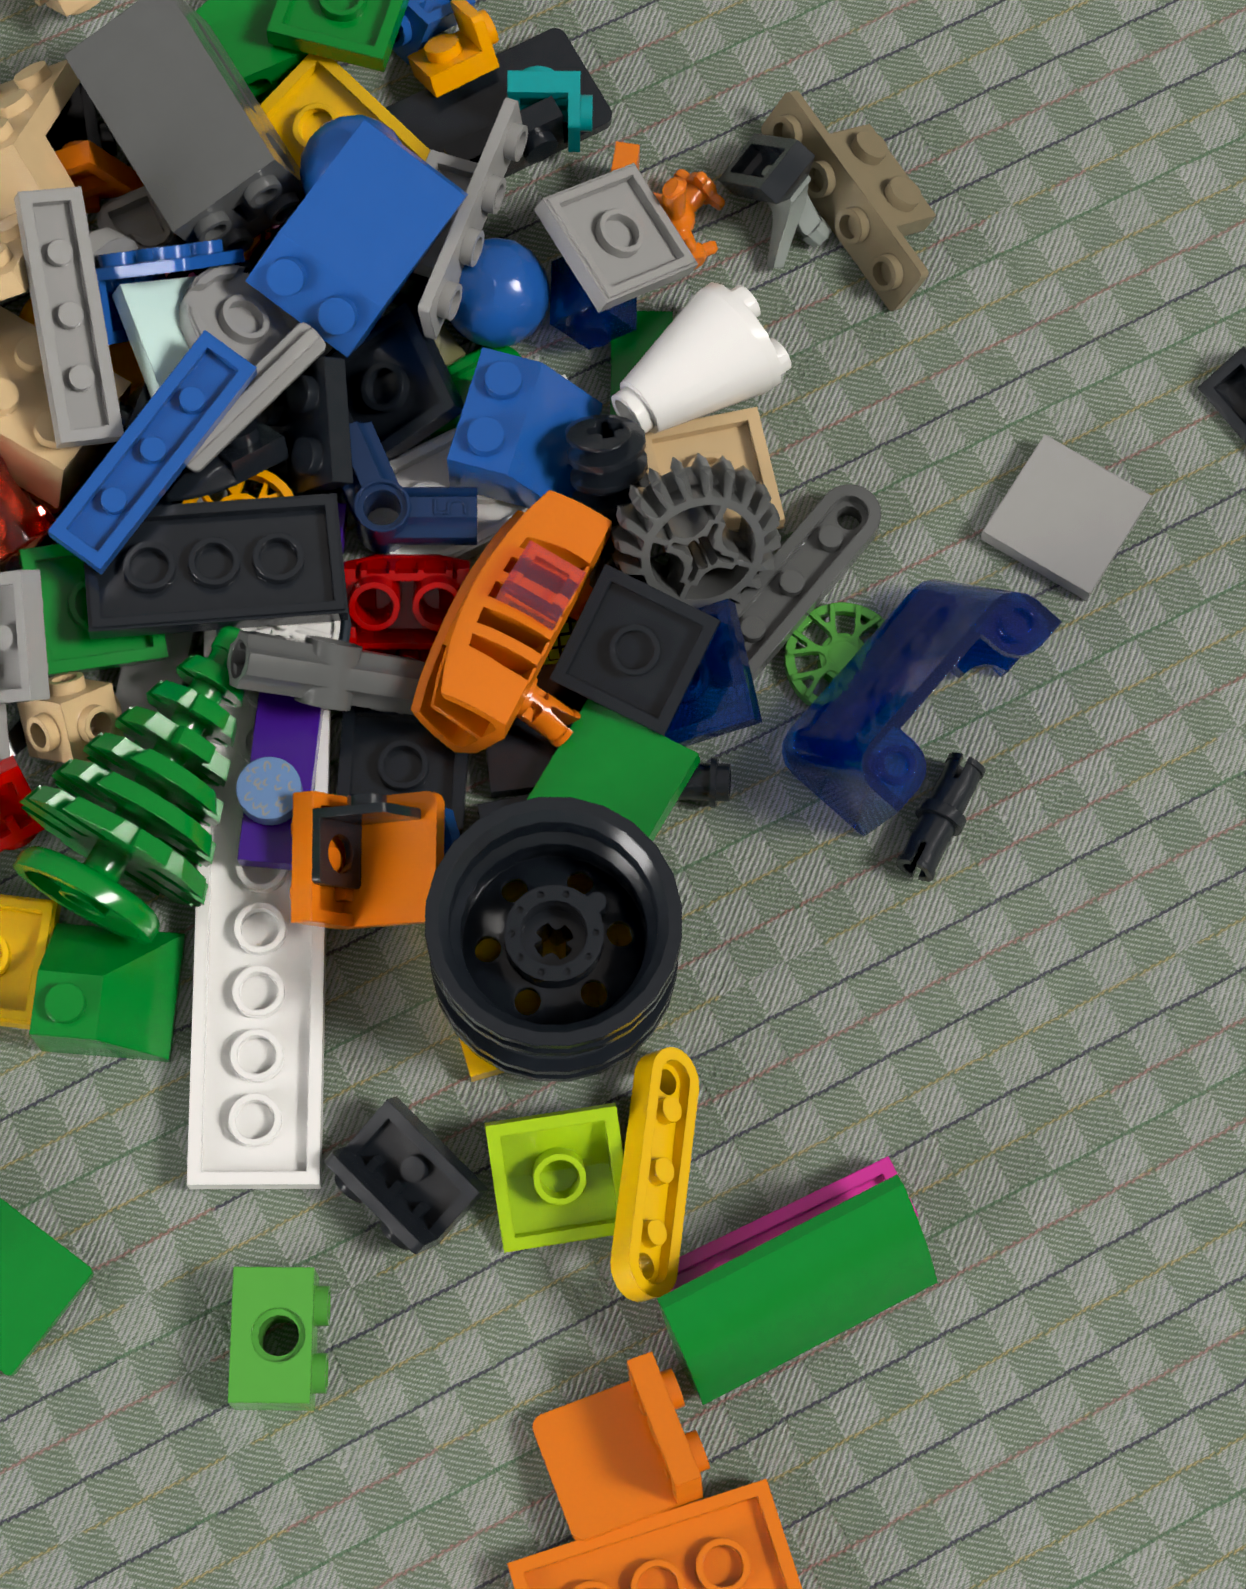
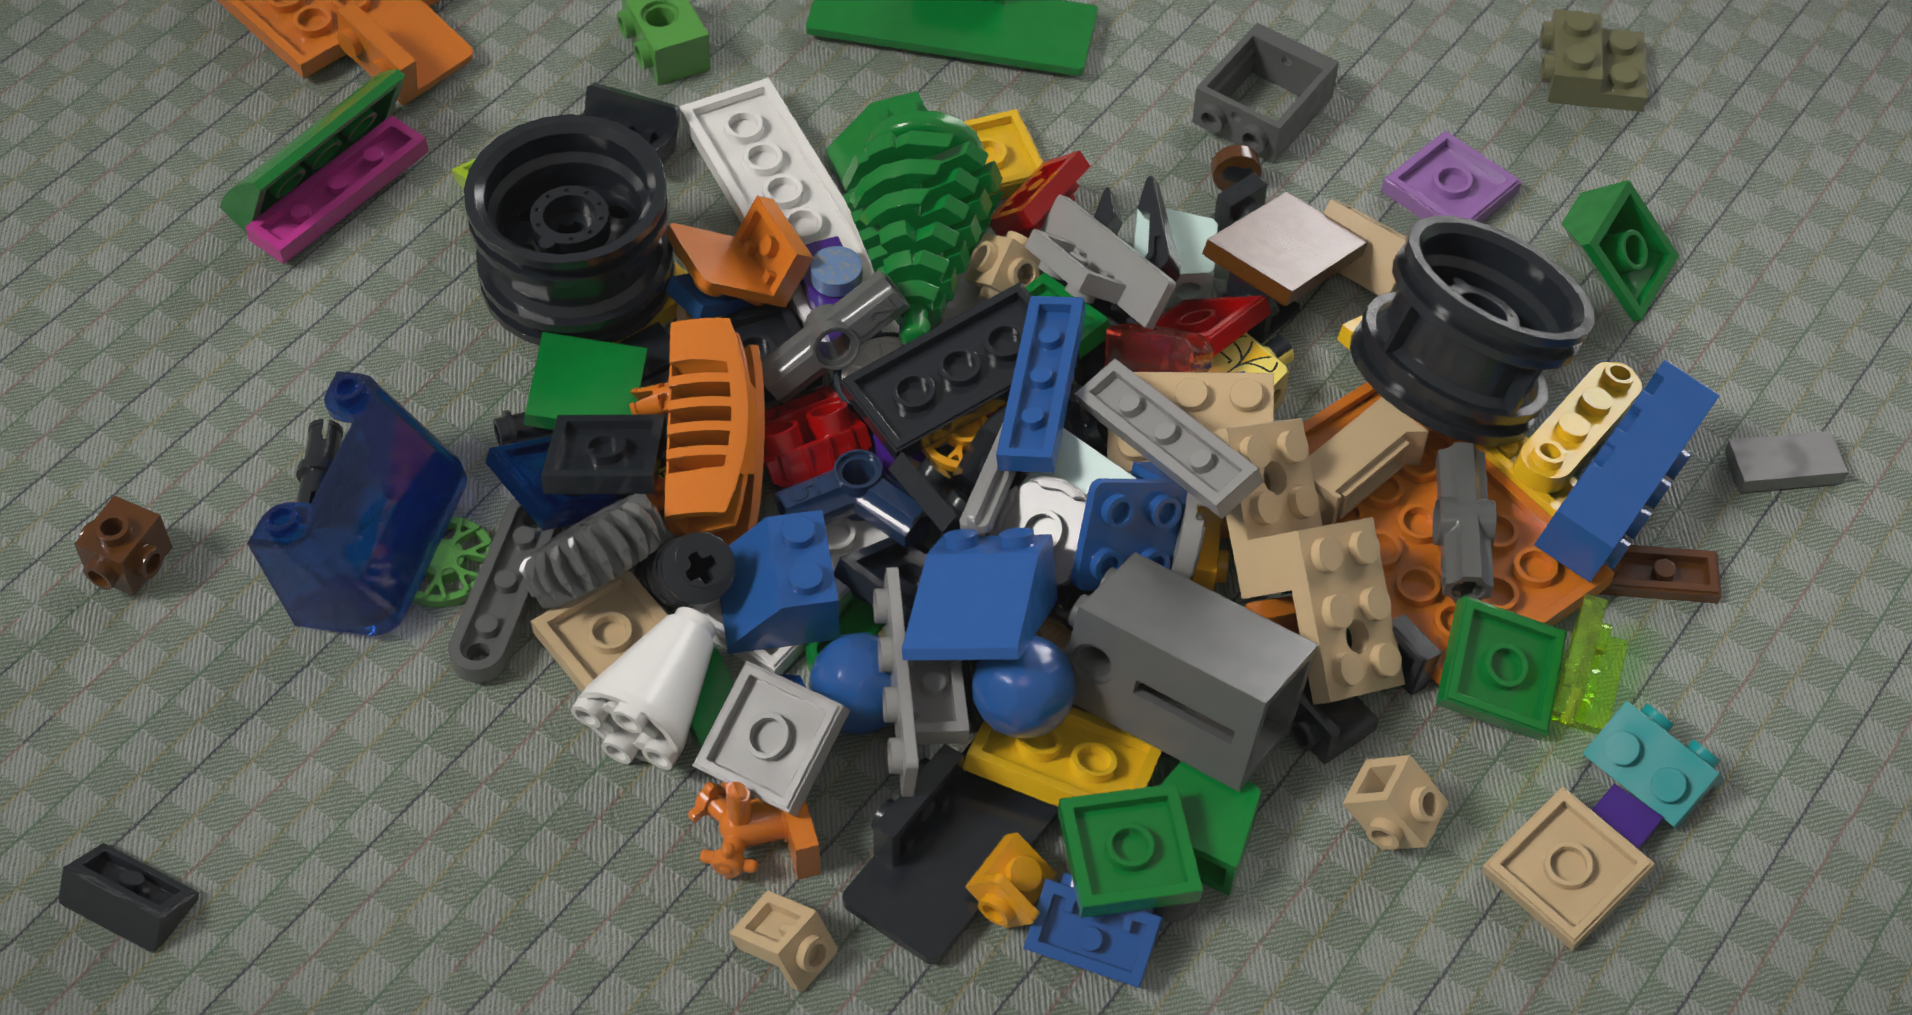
camera: 155 degrees right, 20 degrees down
black bracket [312,793,421,890] -> none
clear pink tile [496,540,586,631] -> none
teal bracket [507,66,593,152] -> none
yellow plate [610,1047,699,1302] -> none
black piece [718,133,831,268] -> none
dark tan bracket [761,90,937,311] -> none
light grey tile [980,434,1151,601] -> none
none -> reddish brown brick [74,495,173,596]
none -> tan bracket [729,890,838,992]

